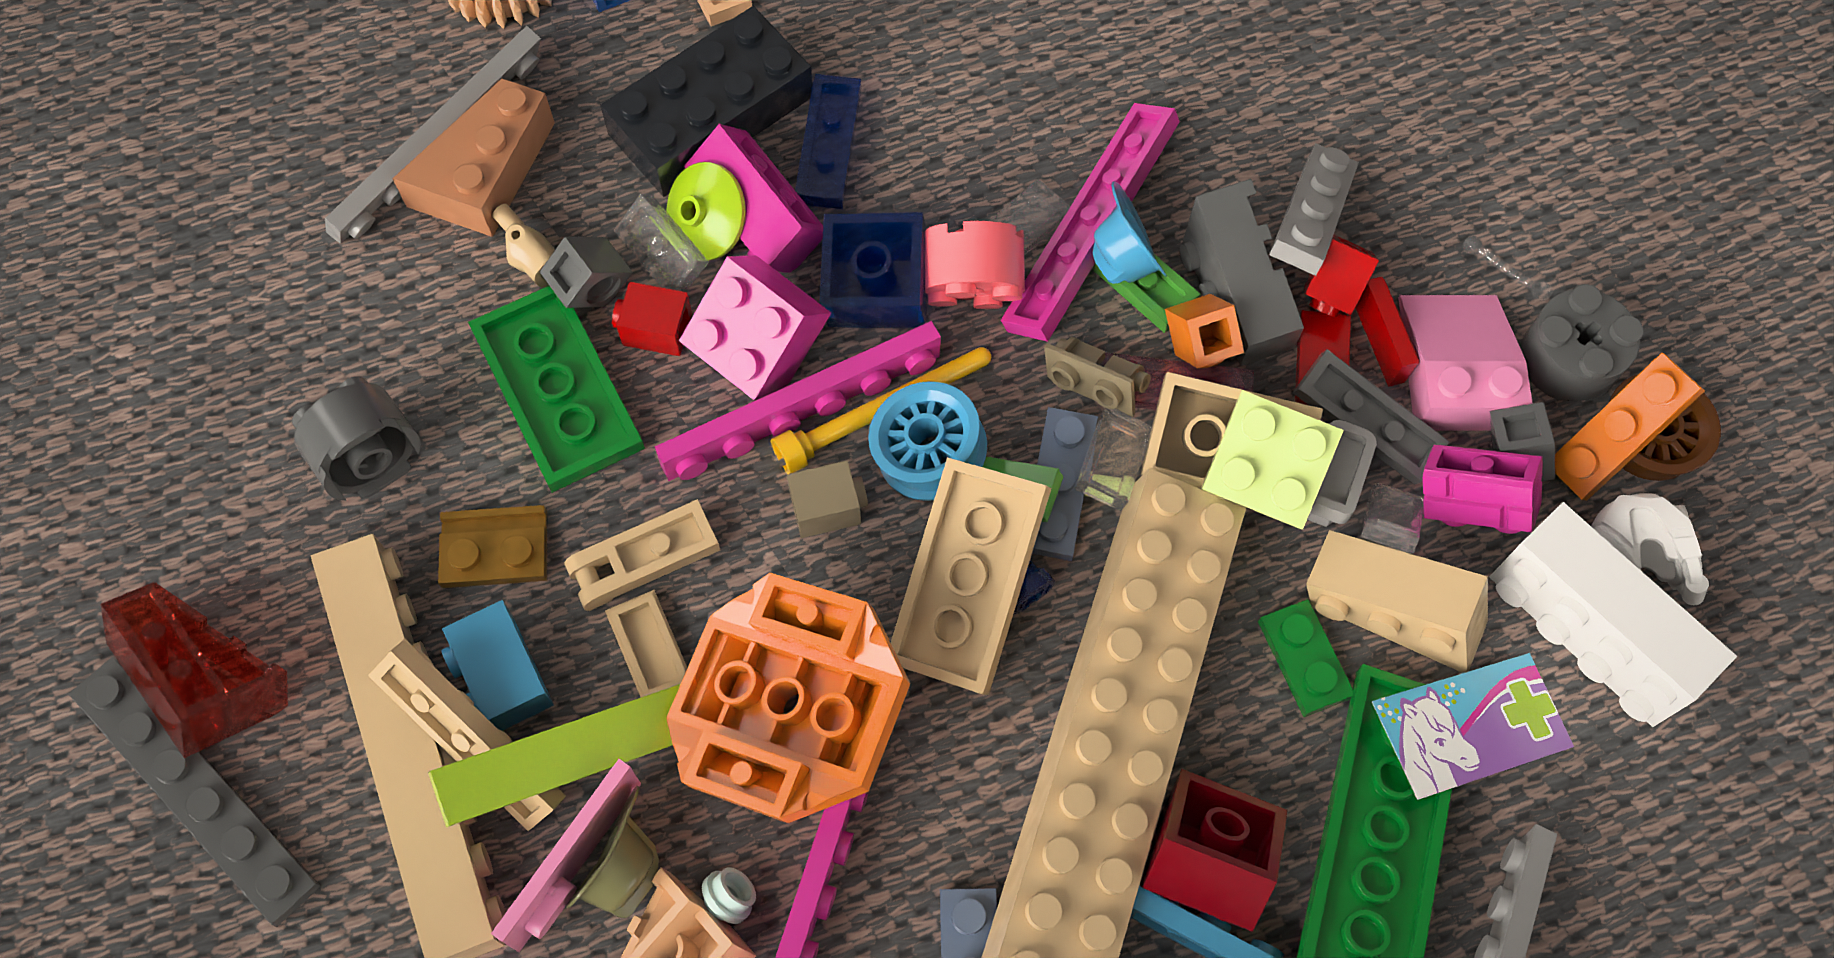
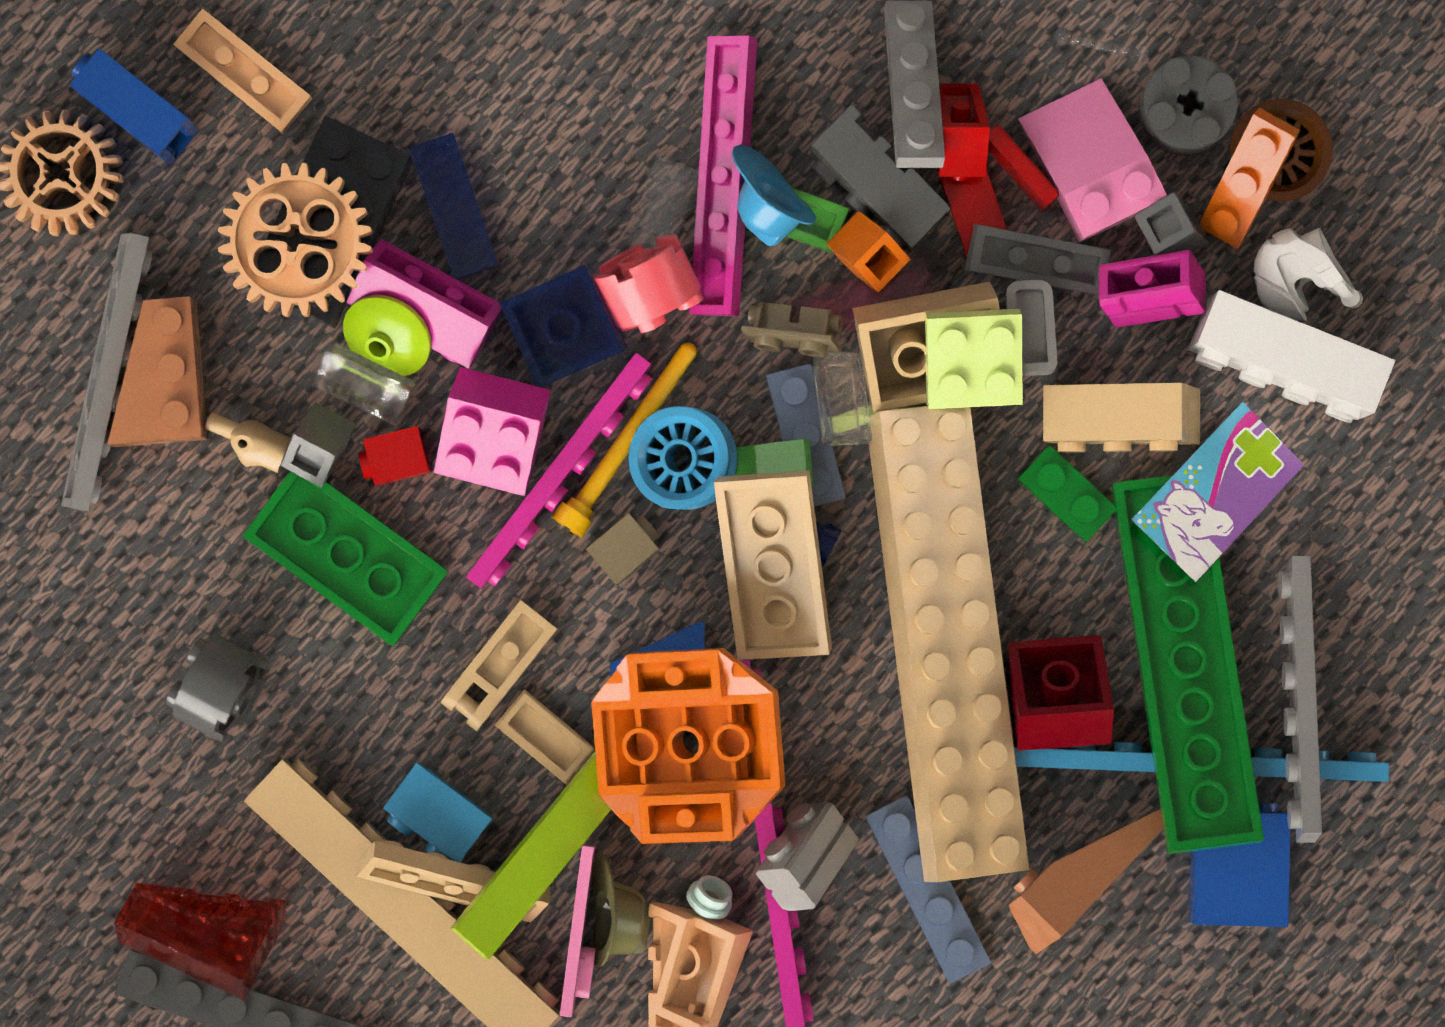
camera: 25 degrees left, 20 degrees up
pearl gold plate [438,505,547,588] -> none
clear tile [1361,482,1424,554] -> none
none -> light nougat gear [218,163,373,317]
none -> light grey brick [756,802,859,911]

